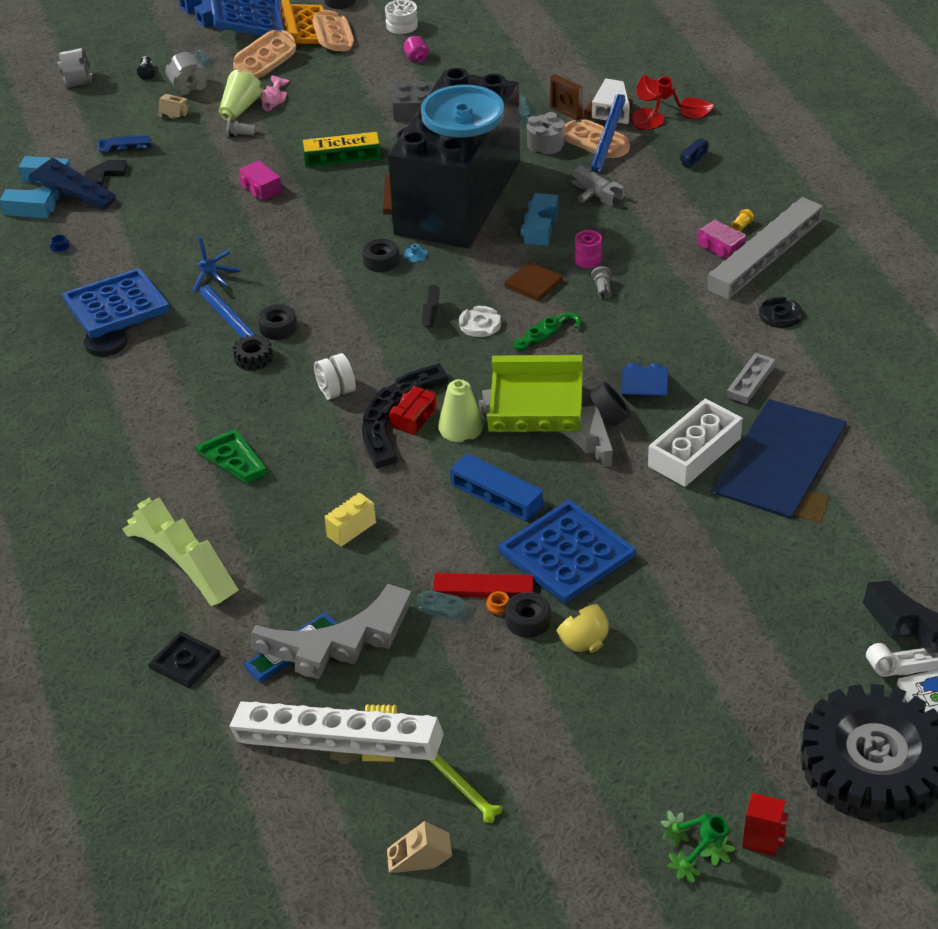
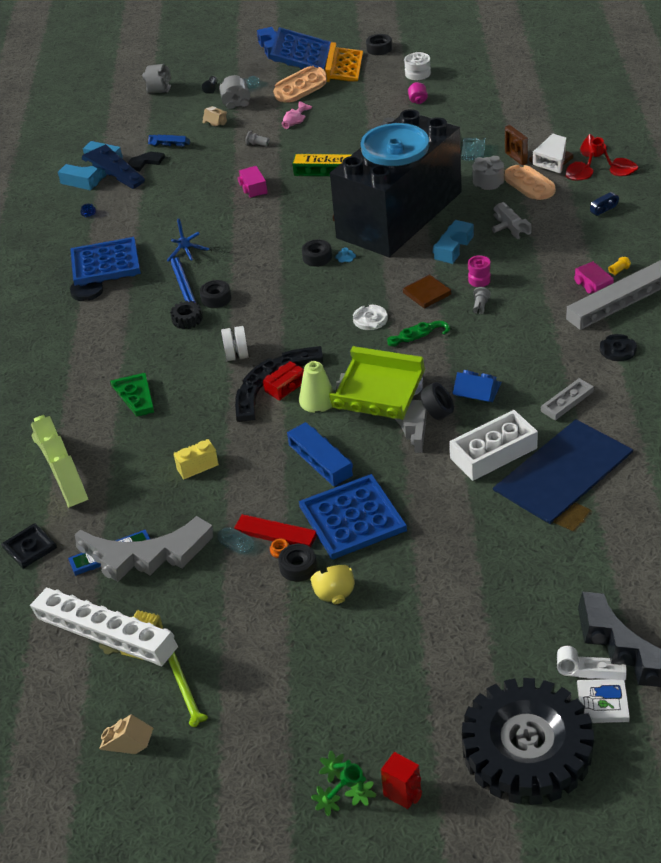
camera: 20 degrees right, 0 degrees up
yellowish green cone [219,70,263,121] -> none
light nougat tile [313,10,354,51] -> none
black tile [422,285,440,327] -> none
blue axle [591,94,626,172] -> none

